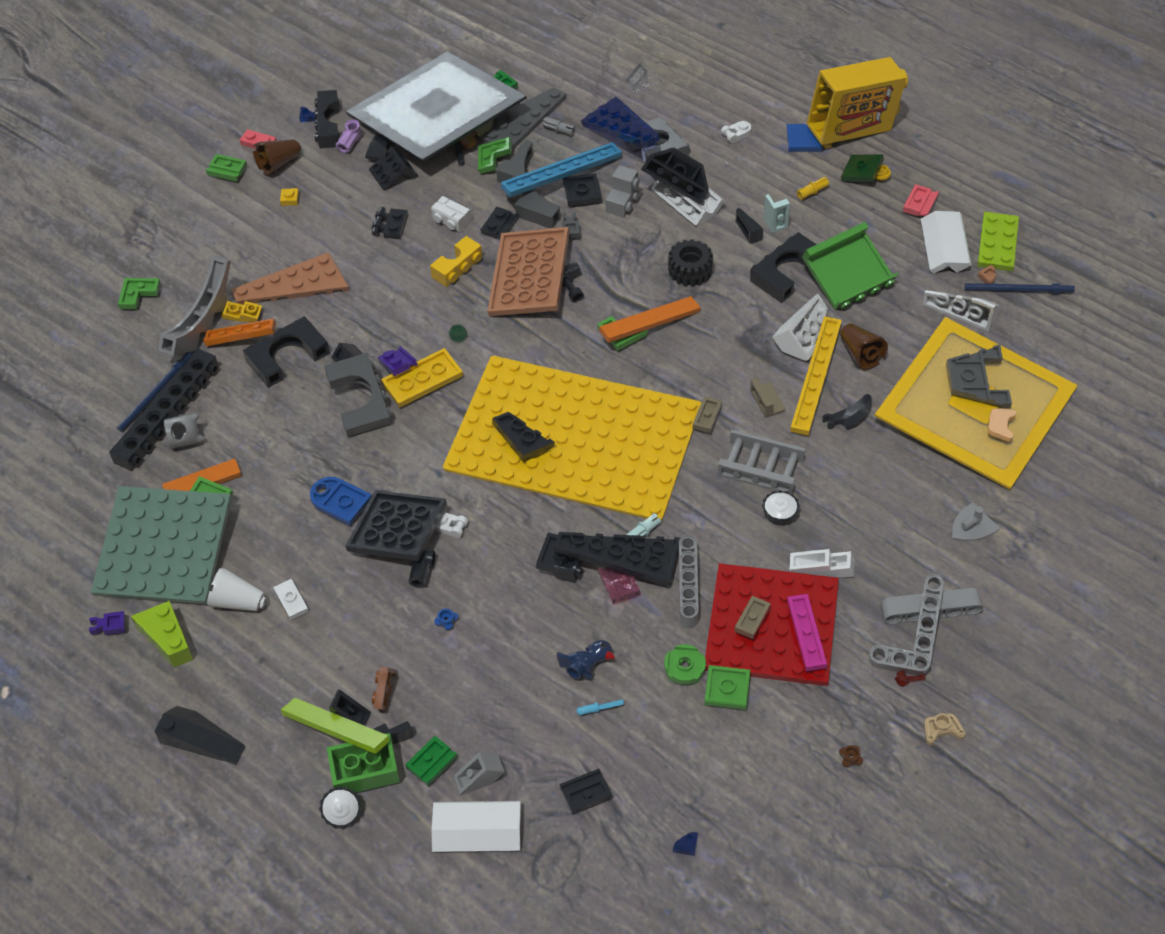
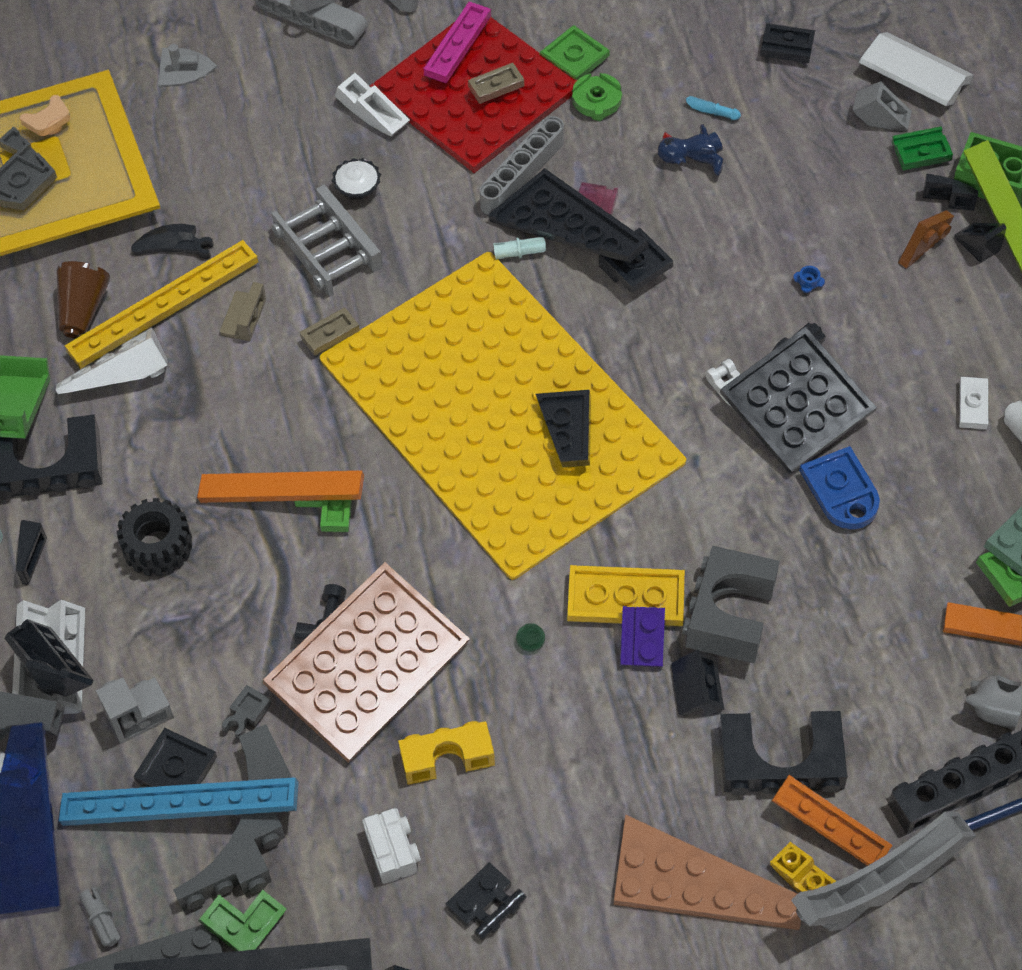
camera: 145 degrees left, 5 degrees up
black plate [481,206,519,239] -> none

